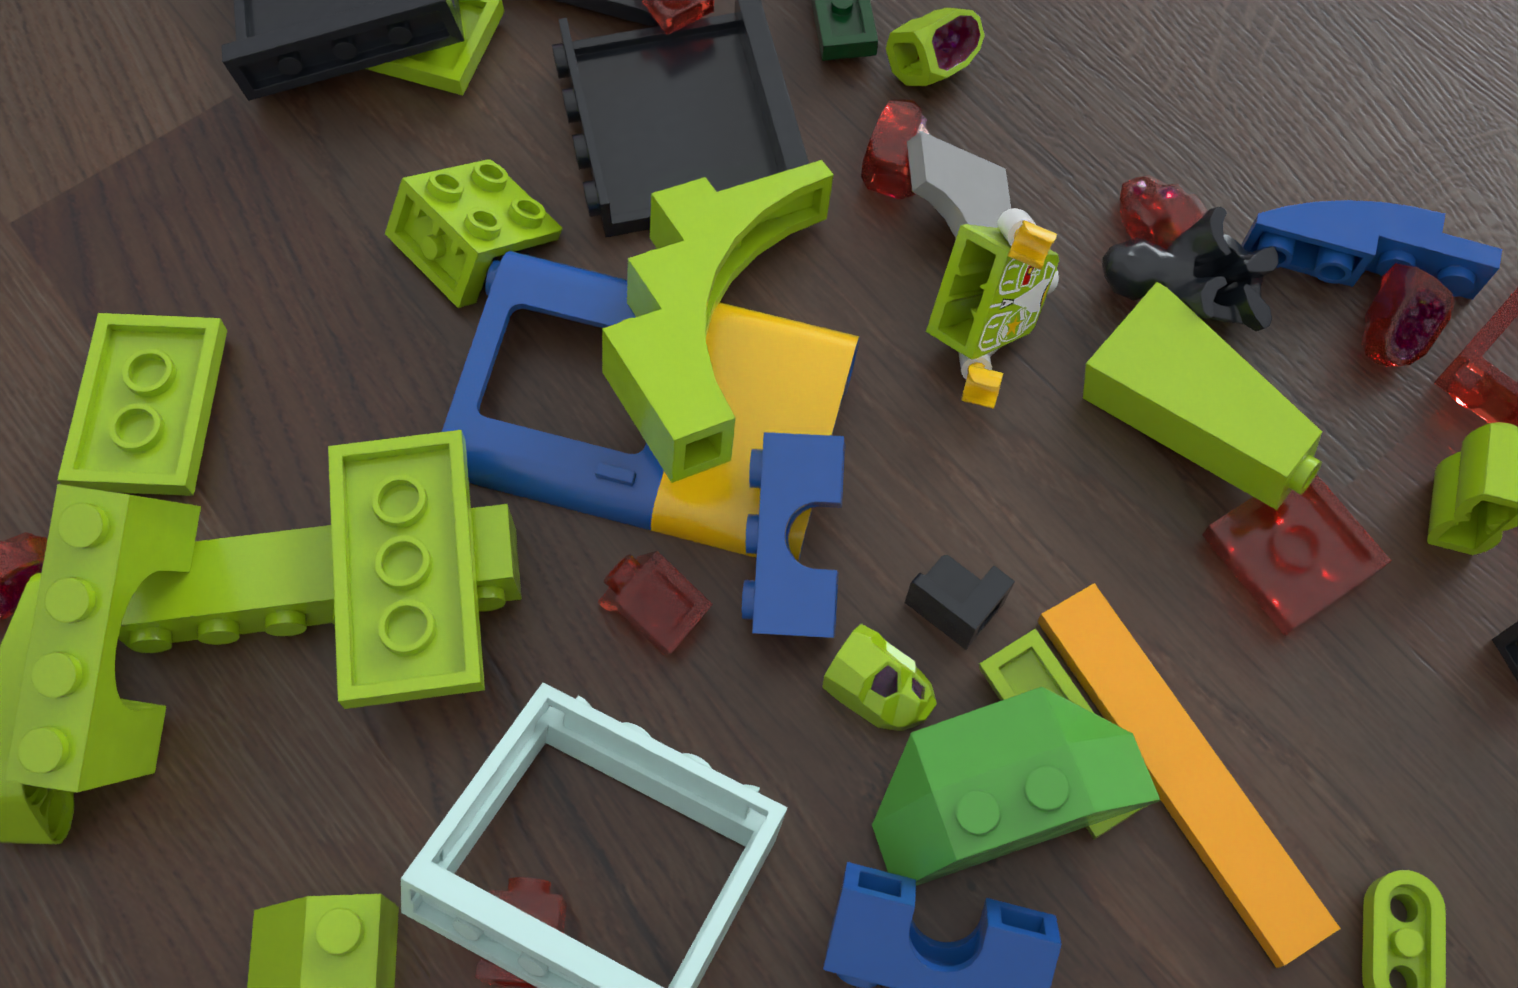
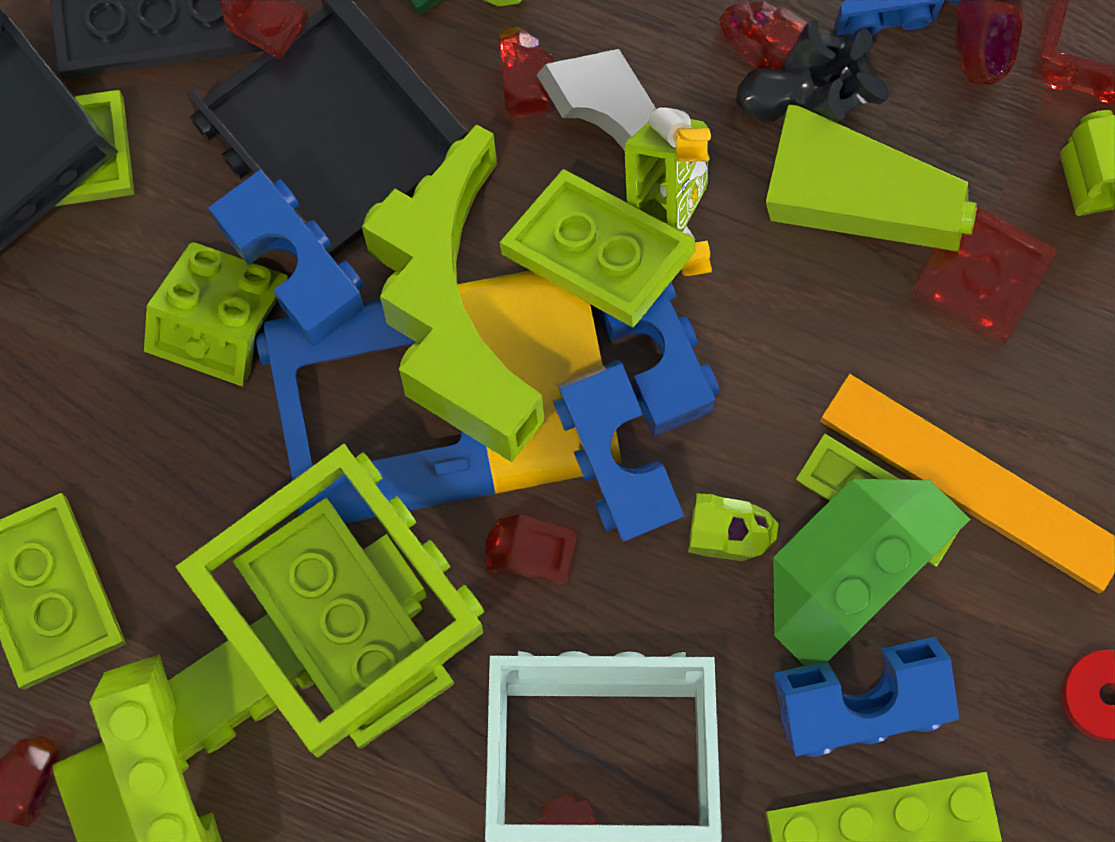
camera: 25 degrees left, 10 degrees up
black panel [905,555,1015,650] -> none
none -> lime window [175,444,485,758]
none -> blue arch [208,169,364,347]
none -> lime plate [500,169,696,328]
none -> blue arch [595,282,719,437]

